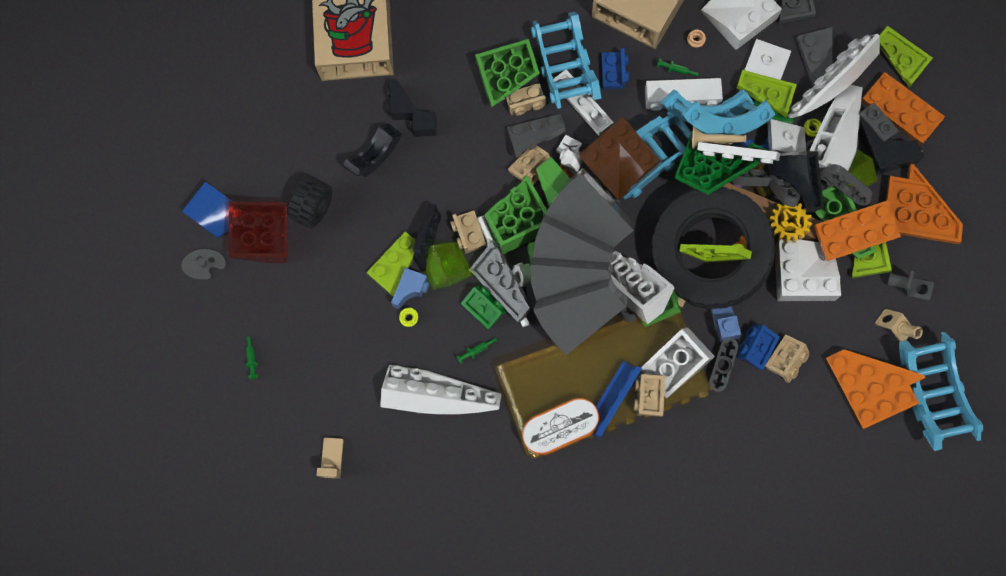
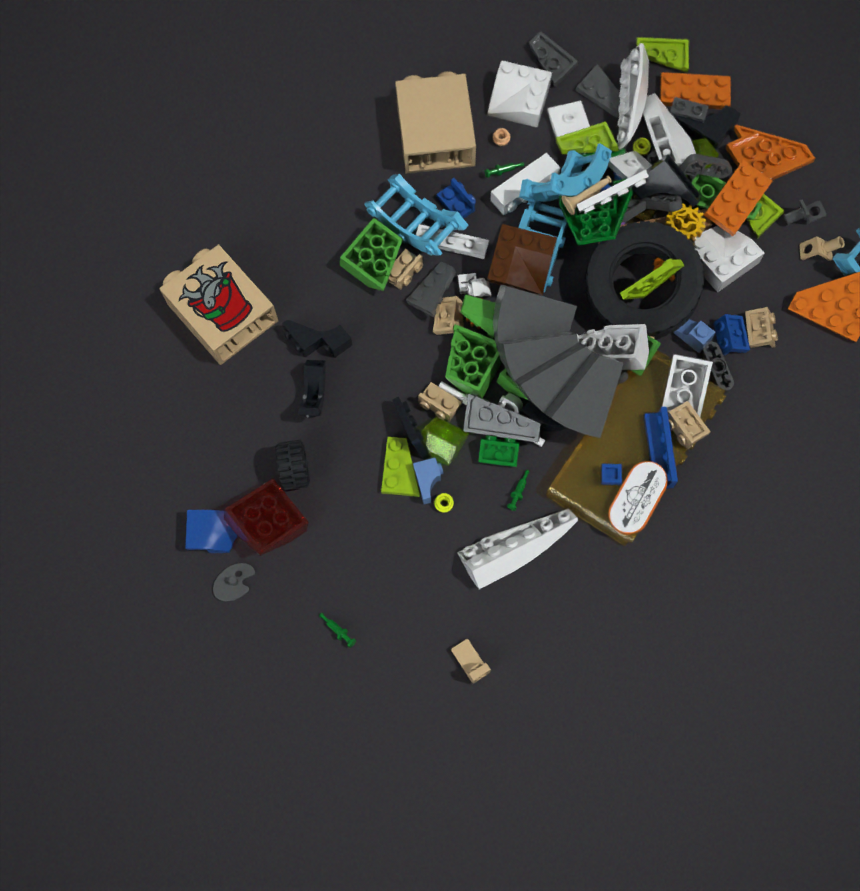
camera: 40 degrees left, 5 degrees down
none -> blue plate [601,464,622,485]

